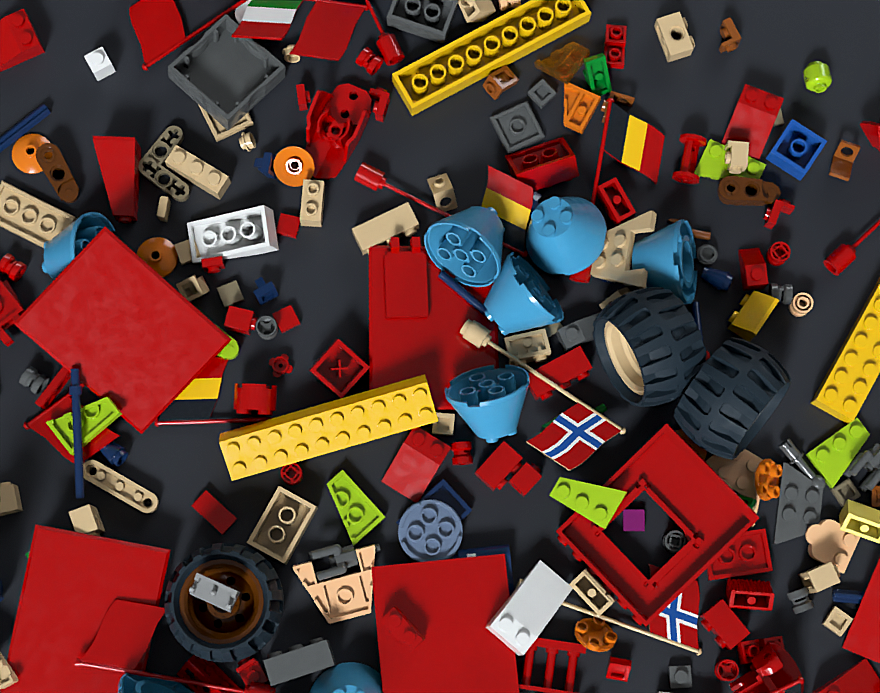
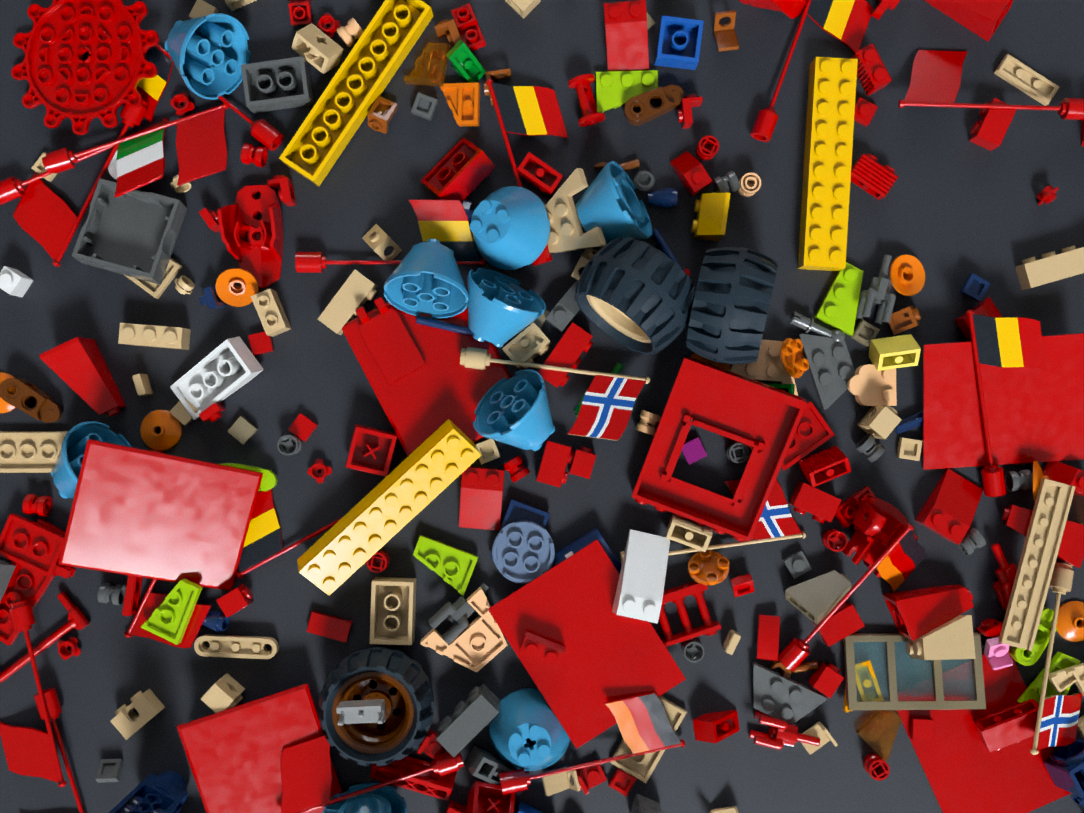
camera: 20 degrees left, 10 degrees up
dark blue bar [69,369,85,499] -> none
dark tan beam [139,125,190,202] -> none
tan brick [176,275,210,301] -> none
red brick [224,305,258,335] -> none
red brick [233,383,277,415] -> none
dark blue tile [253,277,279,305] -> none
dark grey tile [490,101,545,155] -> none
lime wing [549,477,627,529] -> none
tan brick [724,140,749,174] -> none
none -> red brick [216,584,254,618]
none -> dark orange bracket [435,19,462,47]
none -> light nougat wheel [635,410,661,436]

